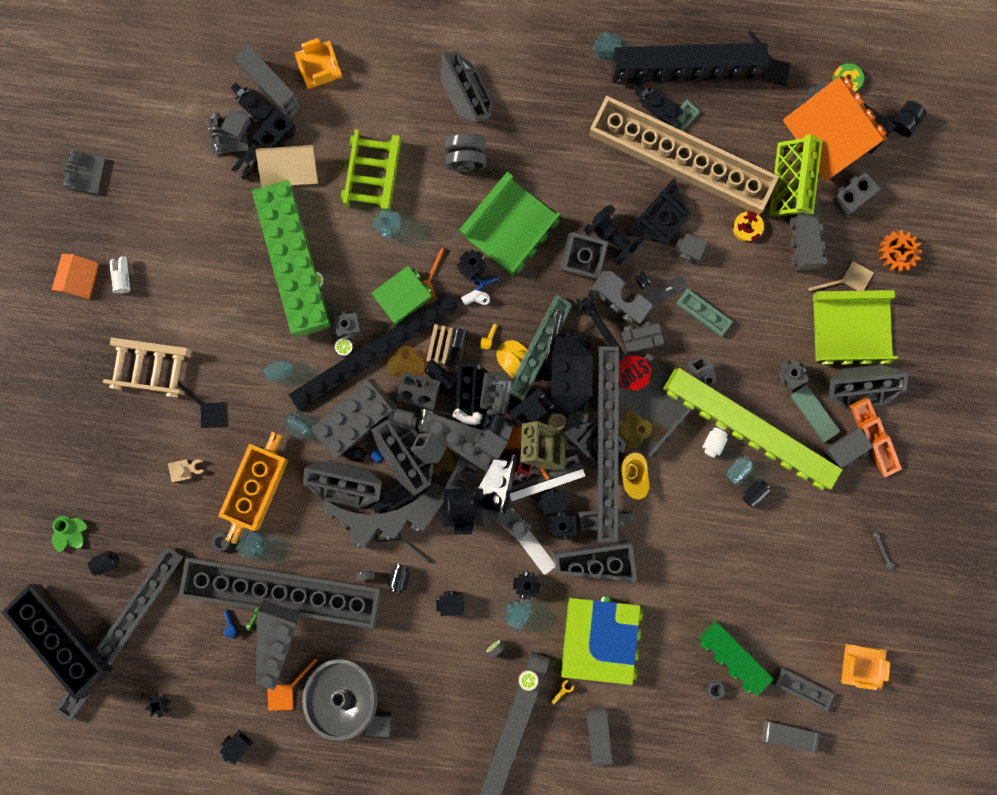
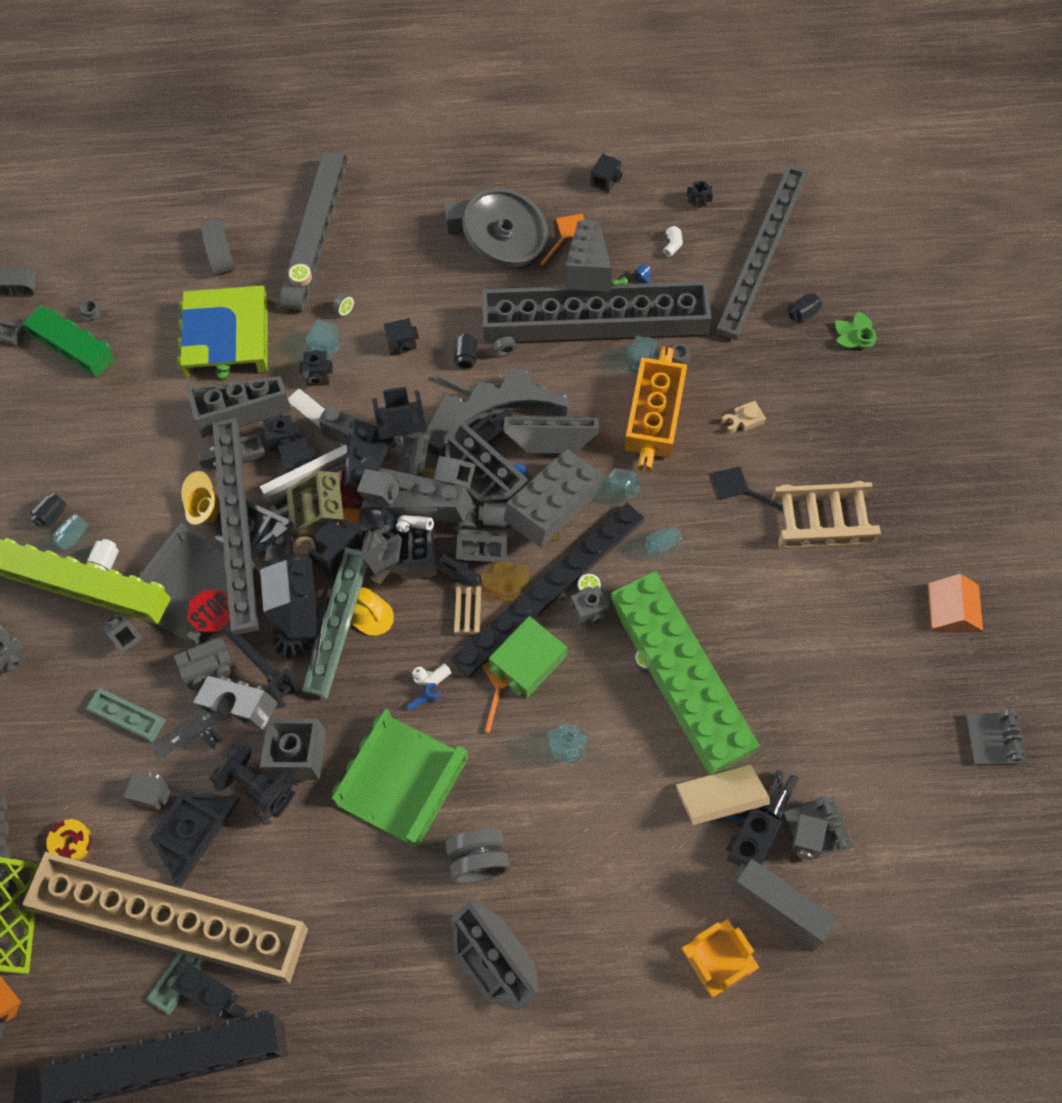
camera: 170 degrees right, 20 degrees down
black brick [1,584,114,700] -> none
white hinge [110,256,130,293] -> none
black hinge [230,82,274,126] -> none
lime fence [341,129,401,214] -> none
black plate [348,447,367,462] -> none
black hinge [446,328,470,364] -> none
black brick [456,249,486,282] -> none
yellow hand [481,324,498,349] -> none
yellow hand [551,680,574,704] -> none
clear light blue brick [593,32,621,60] -> none
clear yellow plate [618,411,652,450] -> none
none -> white arm [663,226,683,257]

